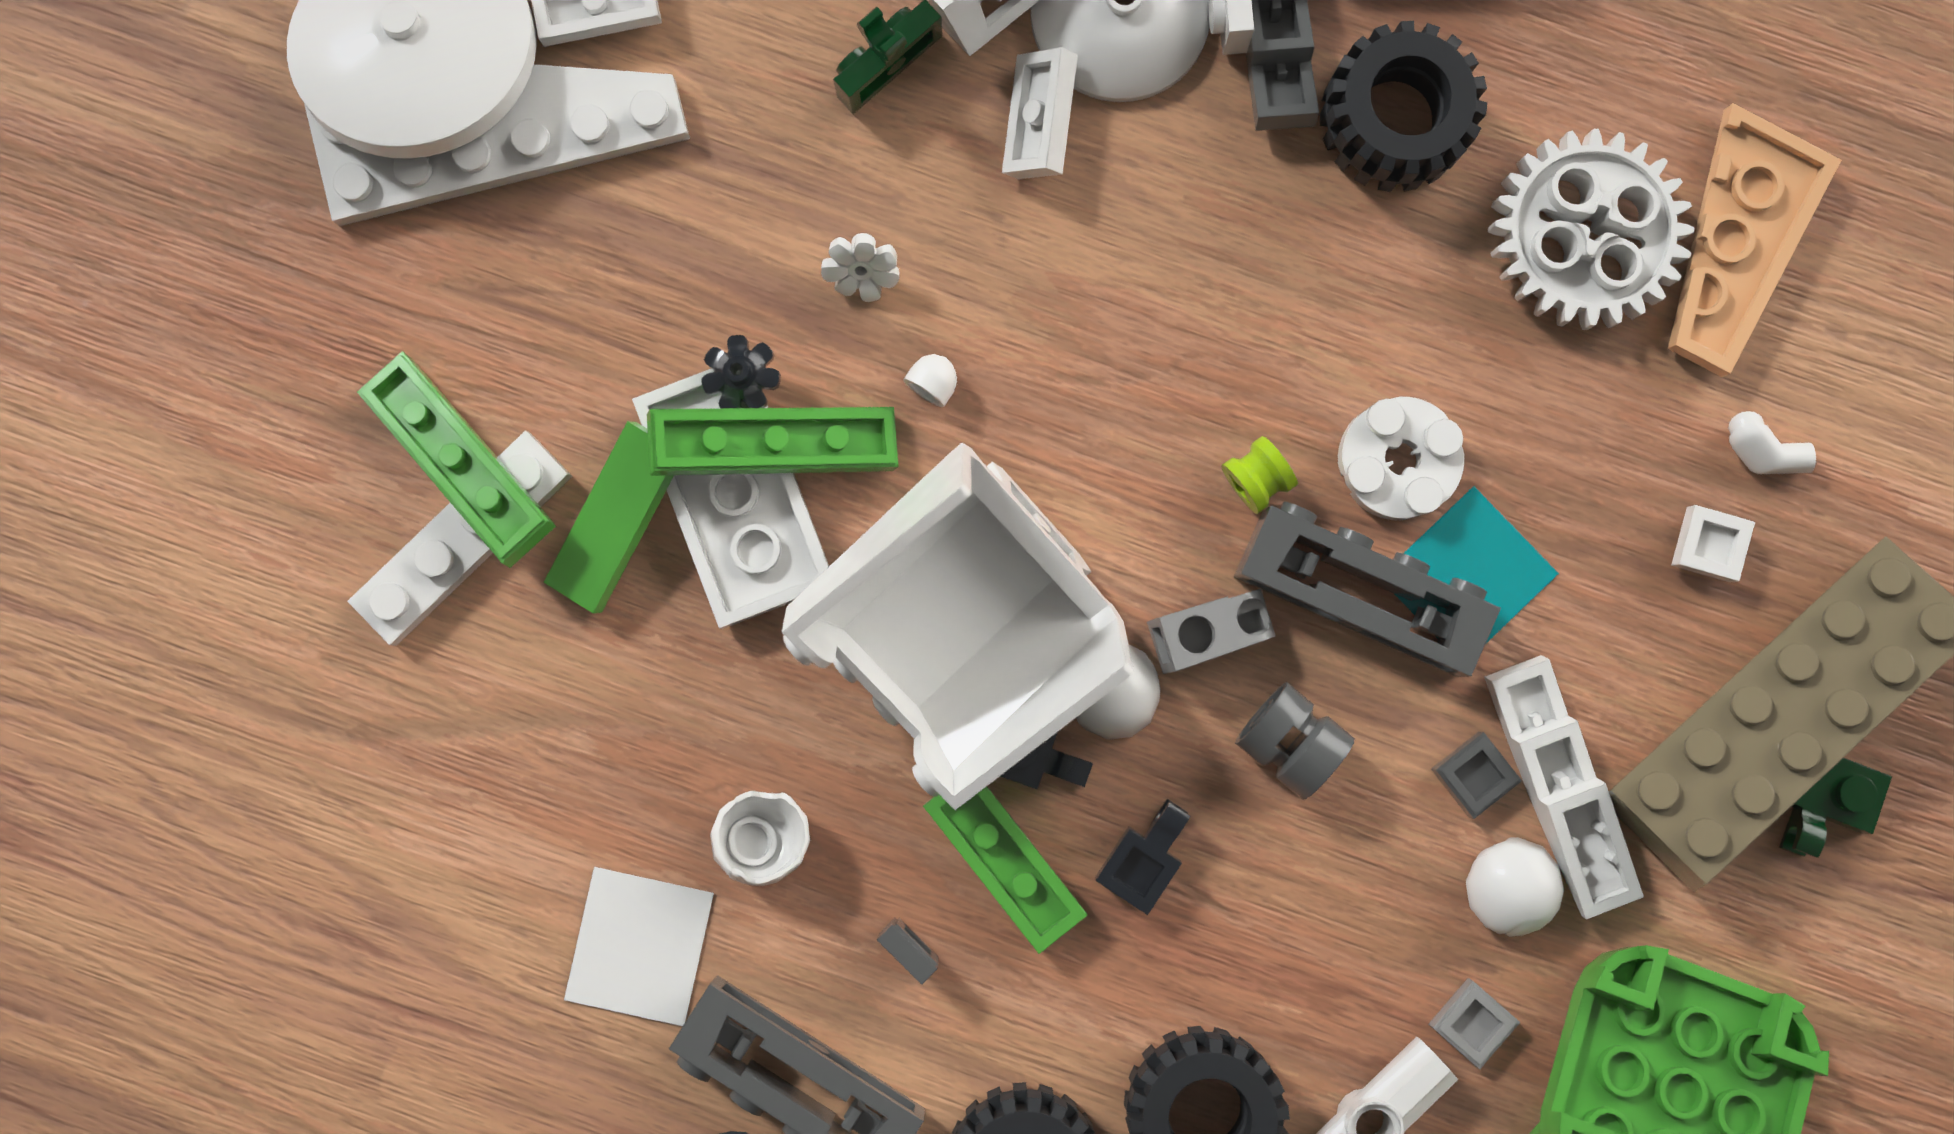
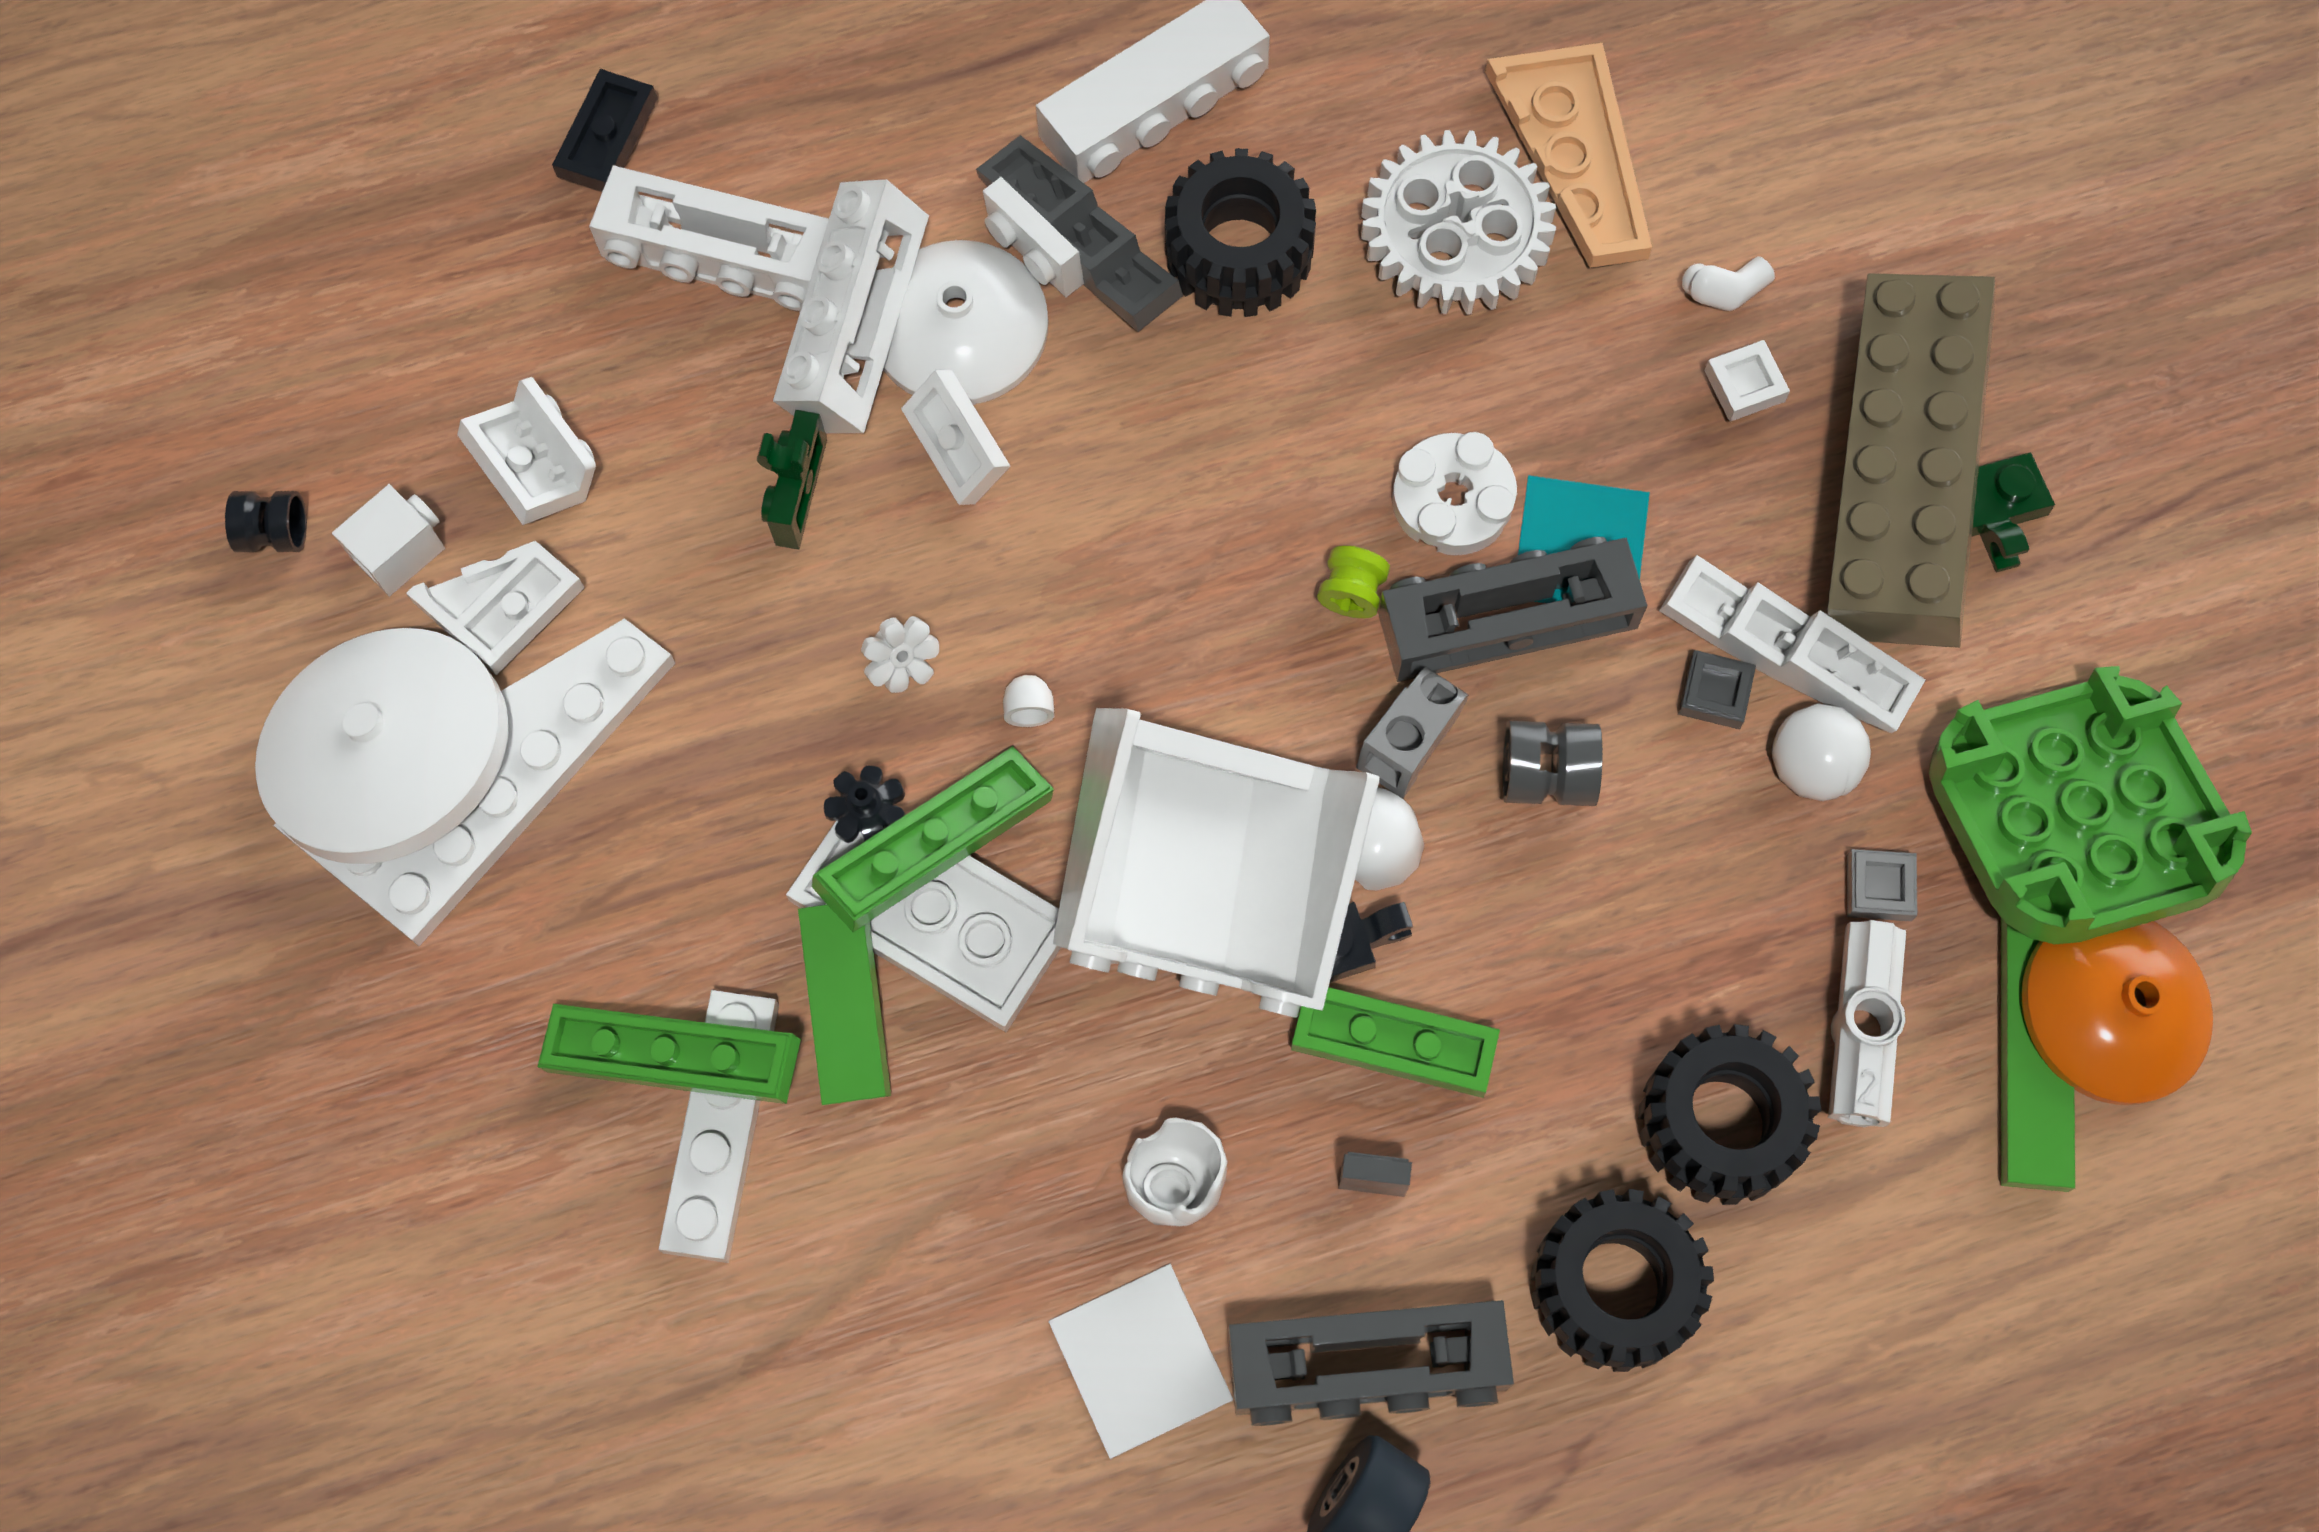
camera: 35 degrees left, 15 degrees down
black plate [1095,799,1191,915] -> none

